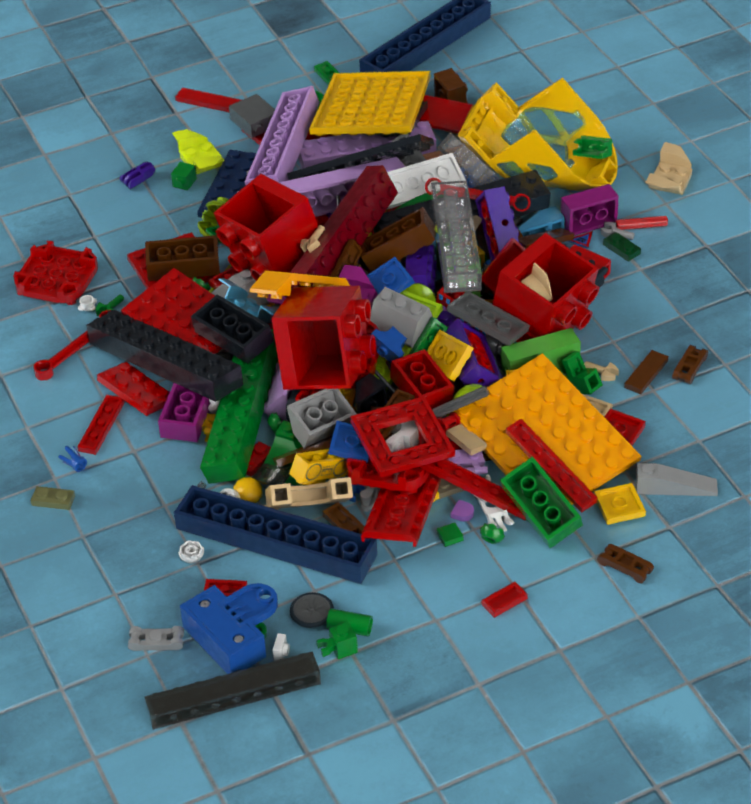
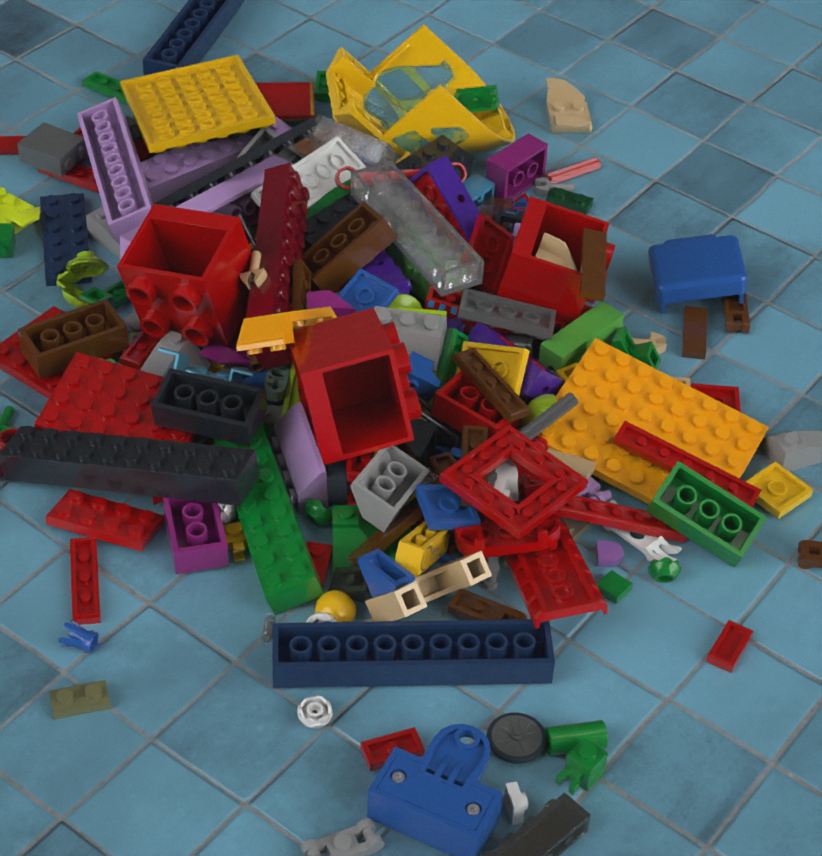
camera: 30 degrees left, 0 degrees up
reddish brown brick [434,68,468,103] -> none
none -> blue slope [358,549,415,597]
none -> reddish brown tile [452,348,531,423]
none -> reddish brown tile [579,228,607,302]
none -> blue piece [648,234,747,314]

